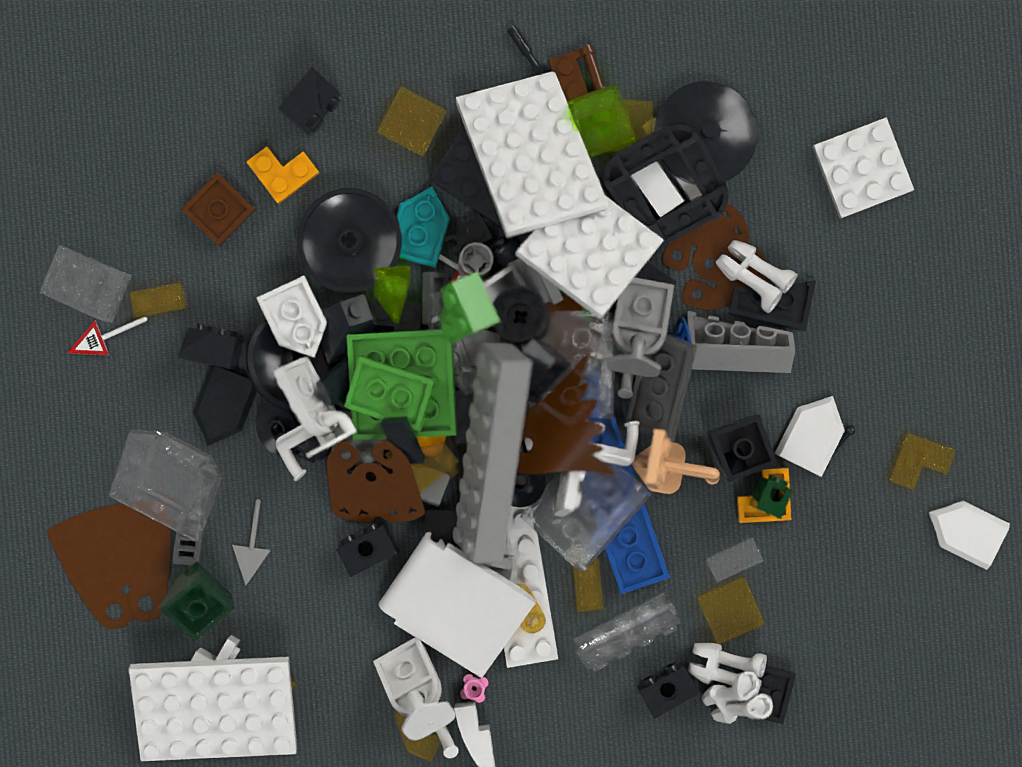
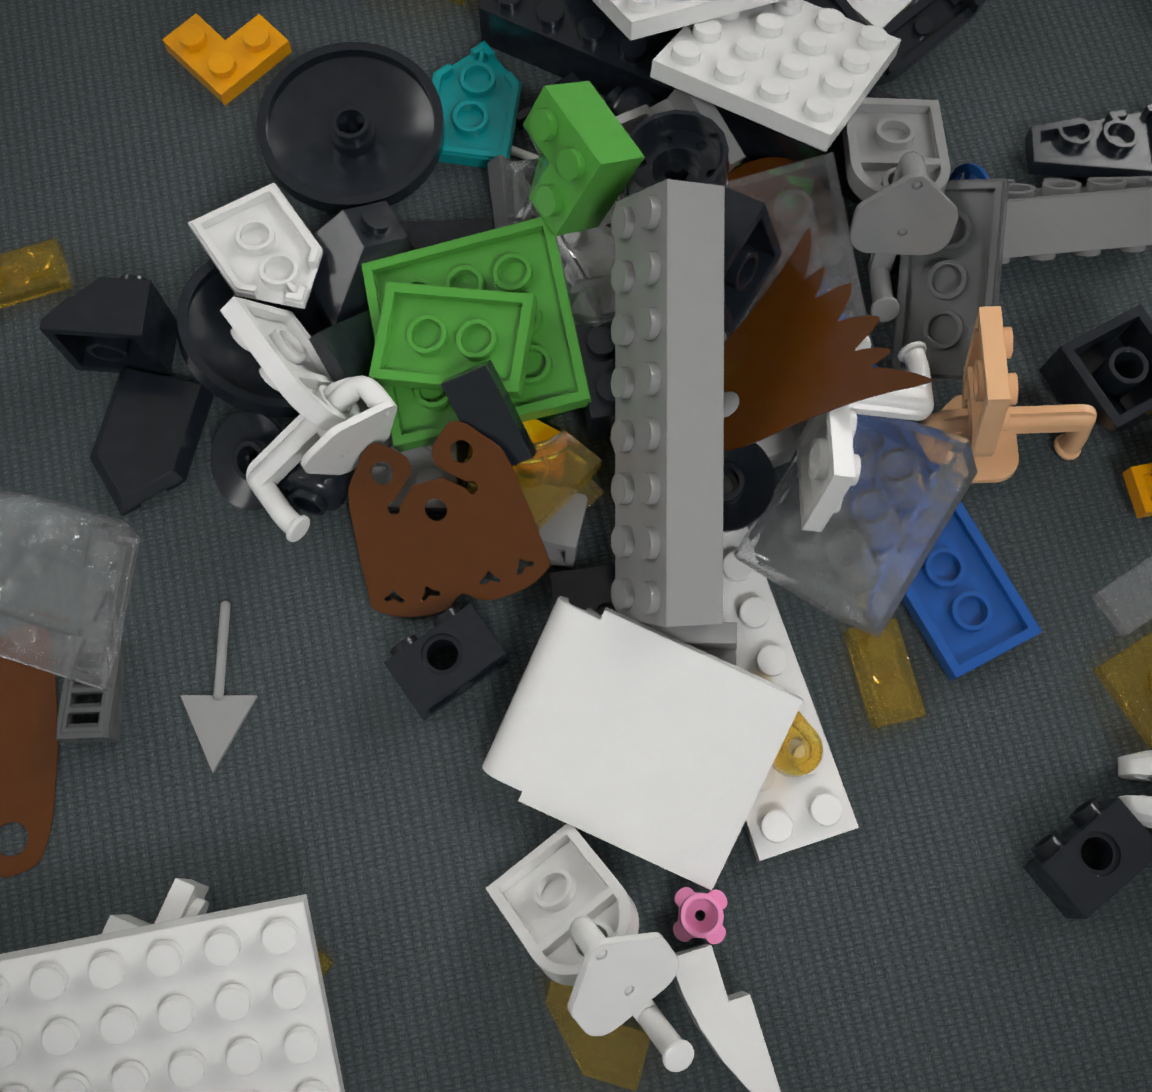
camera: 10 degrees left, 15 degrees down
clear green slope [159,562,235,642] -> none
reddish brown plate [181,172,256,247] -> none
clear neon green slope [374,266,411,324] -> none
clear slope [572,592,681,671] -> none
reddish brown piece [663,204,769,310] -> none
white piece [716,240,797,313] -> none

